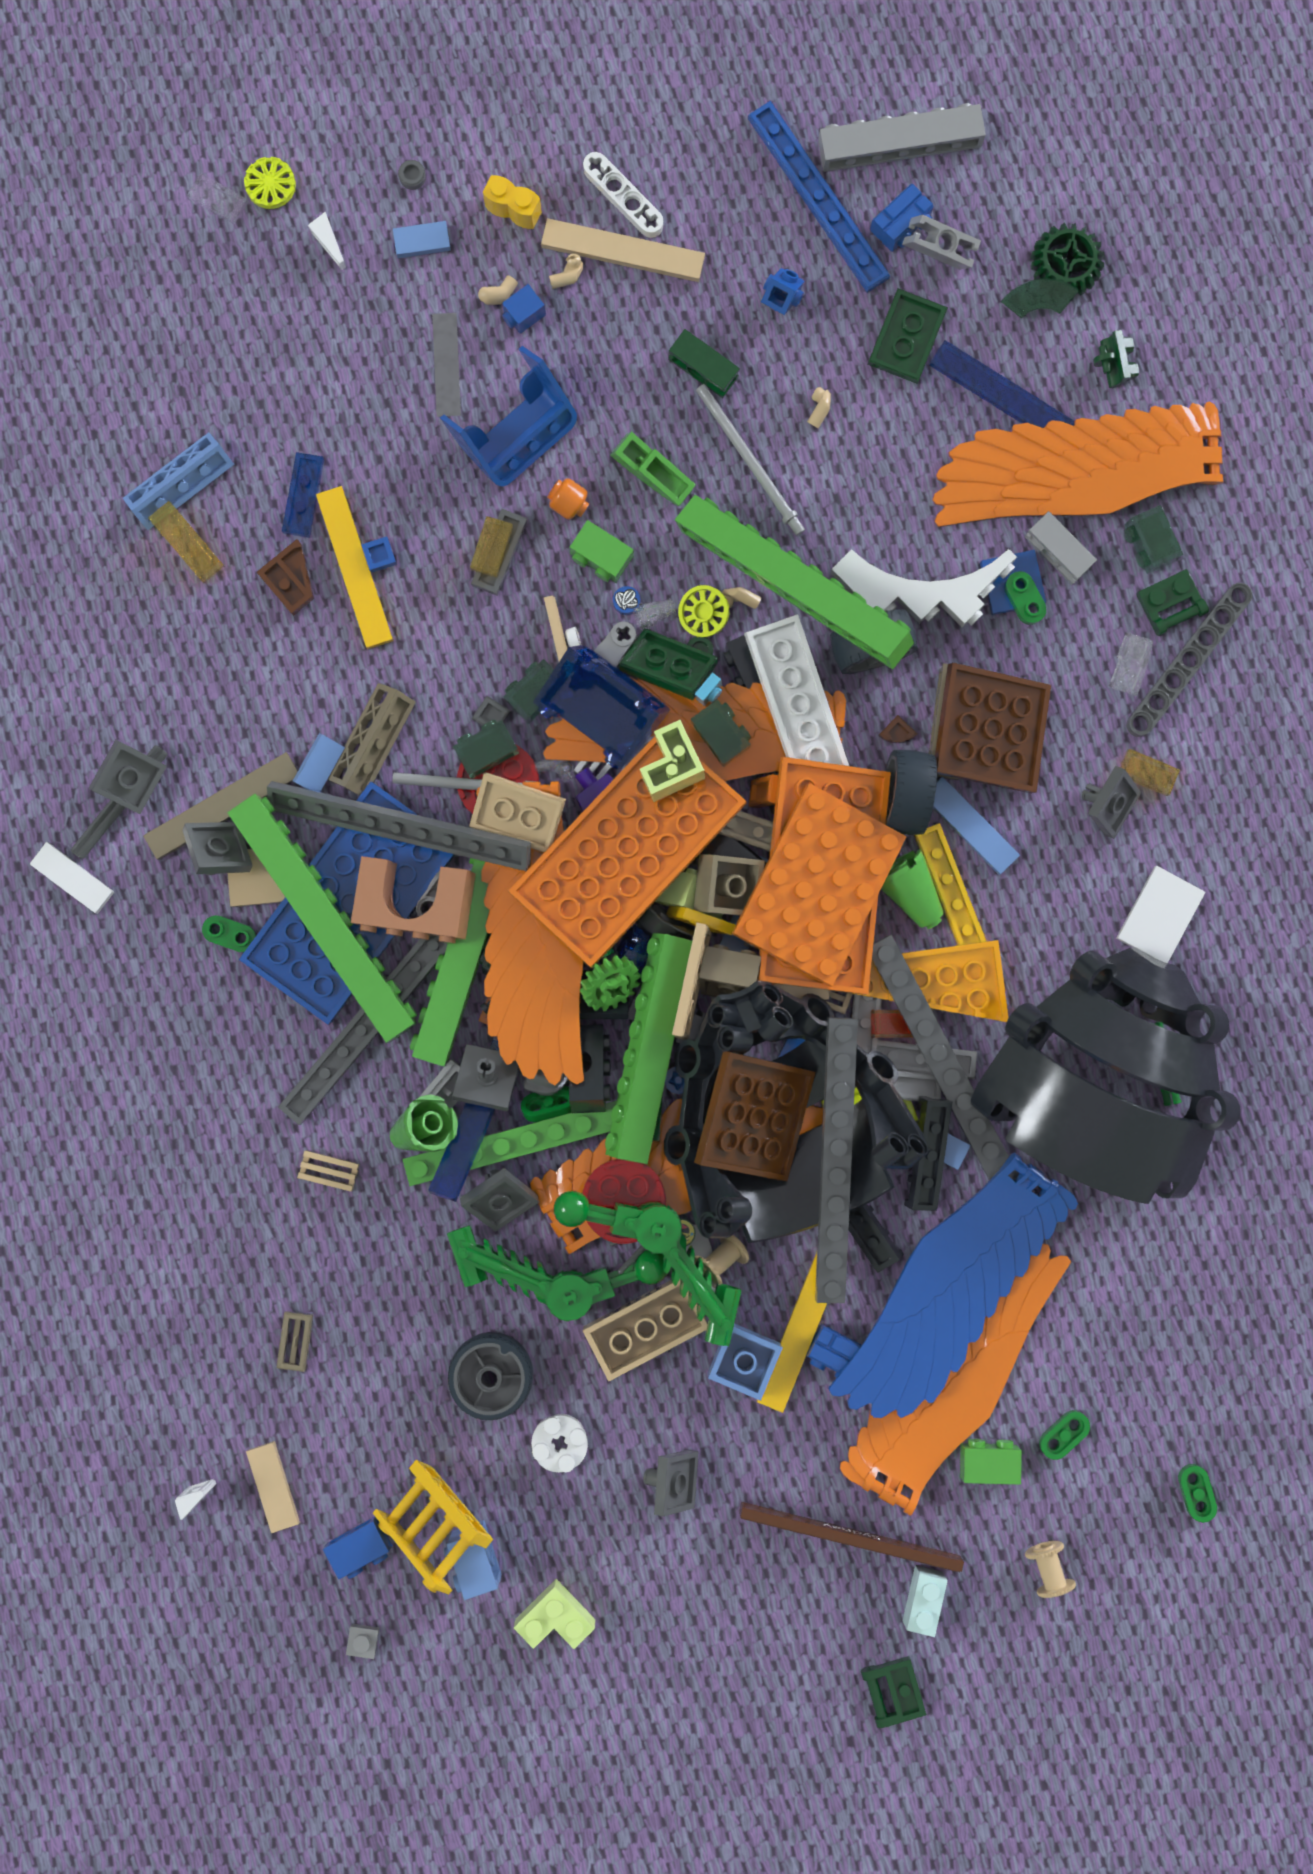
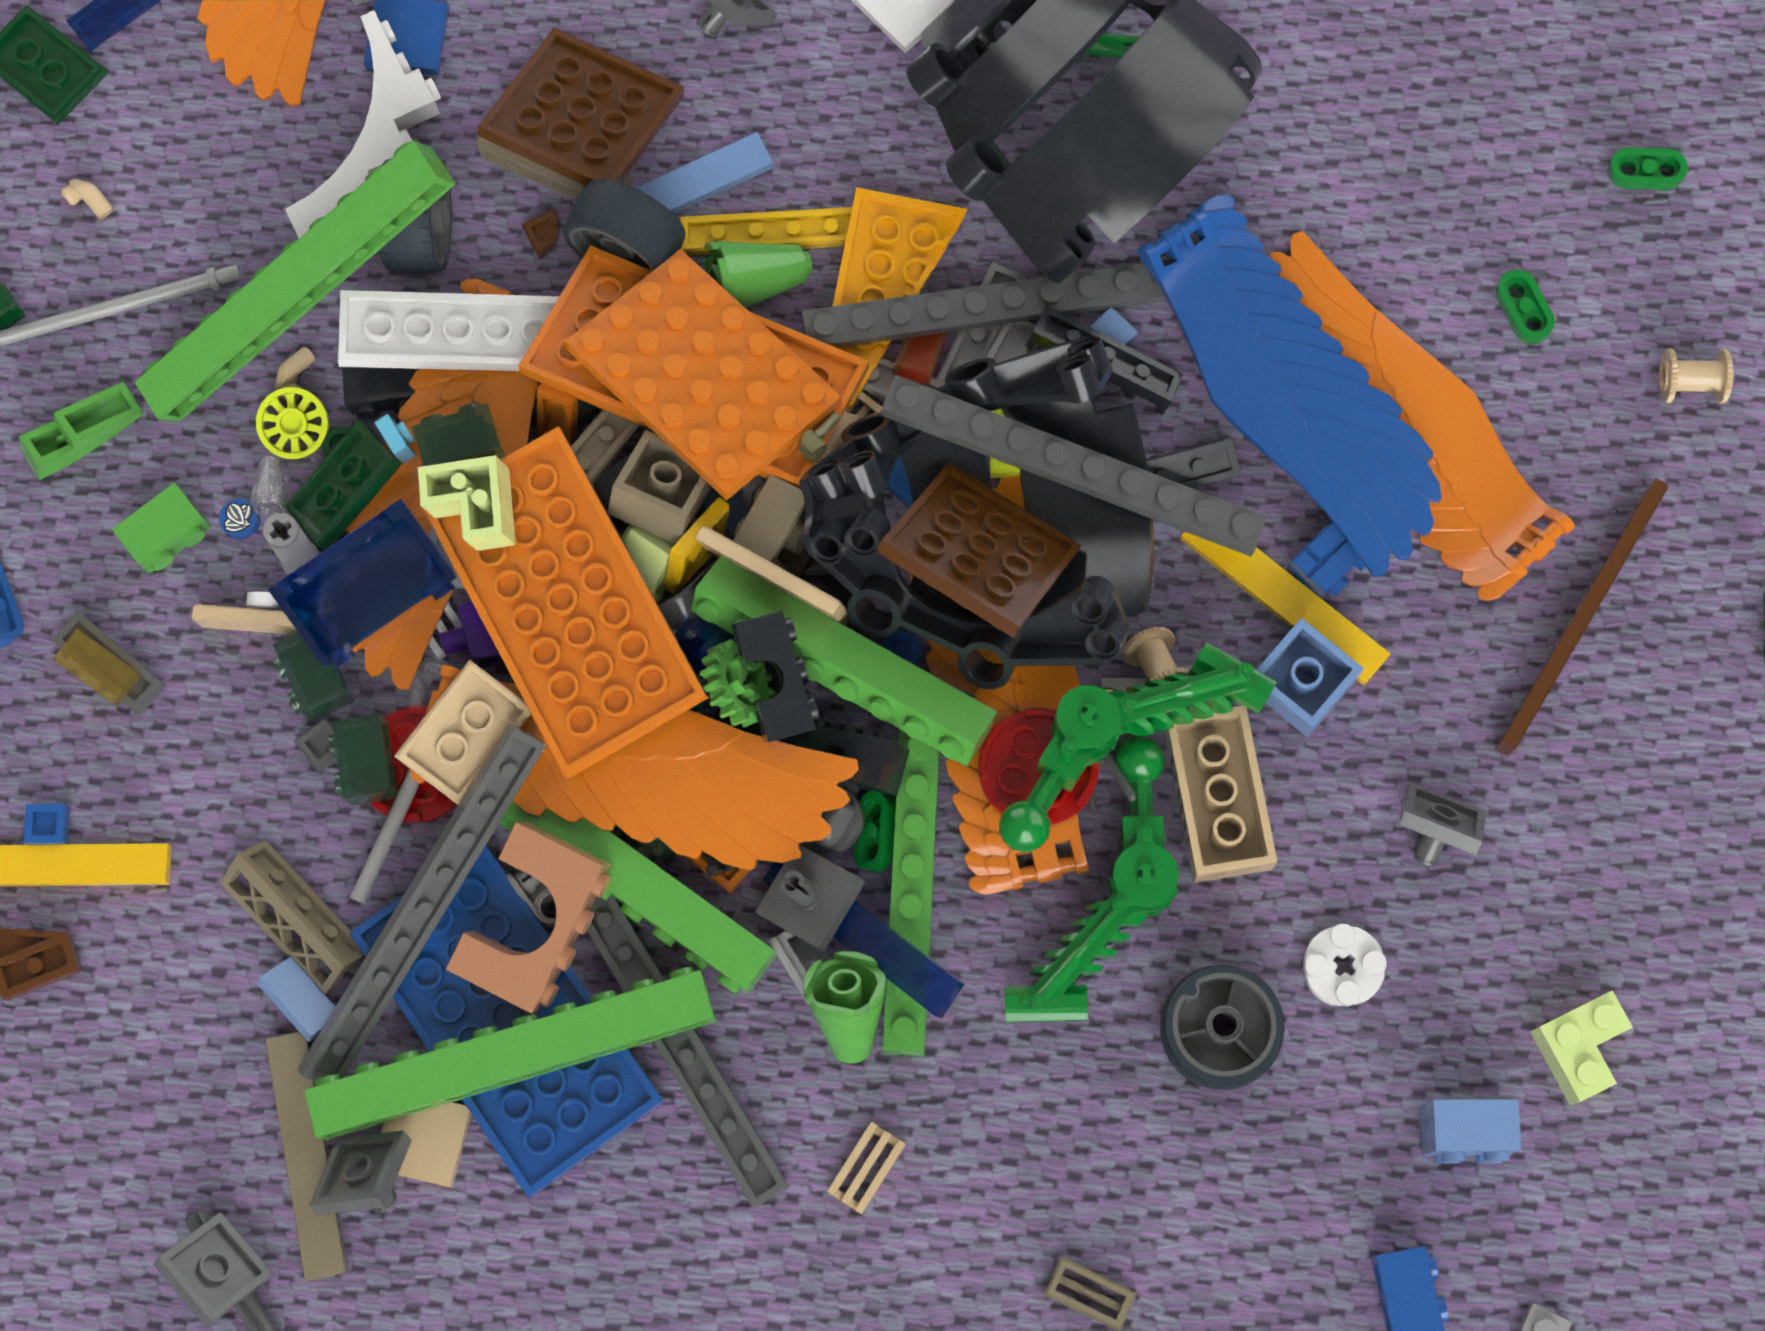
camera: 60 degrees left, 10 degrees down
green plate [202,915,257,953] -> none
yellow fence [373,1460,493,1595] -> none
dark grey tile [460,1168,539,1232] -> none
orange head [547,478,589,520] -> none
light aqua brick [903,1565,948,1637] -> none
bright green brick [960,1439,1022,1485] -> none
green plate [1004,571,1046,625] -> none
none -> black arch [731,610,819,742]
none -> olive hand [800,413,840,462]

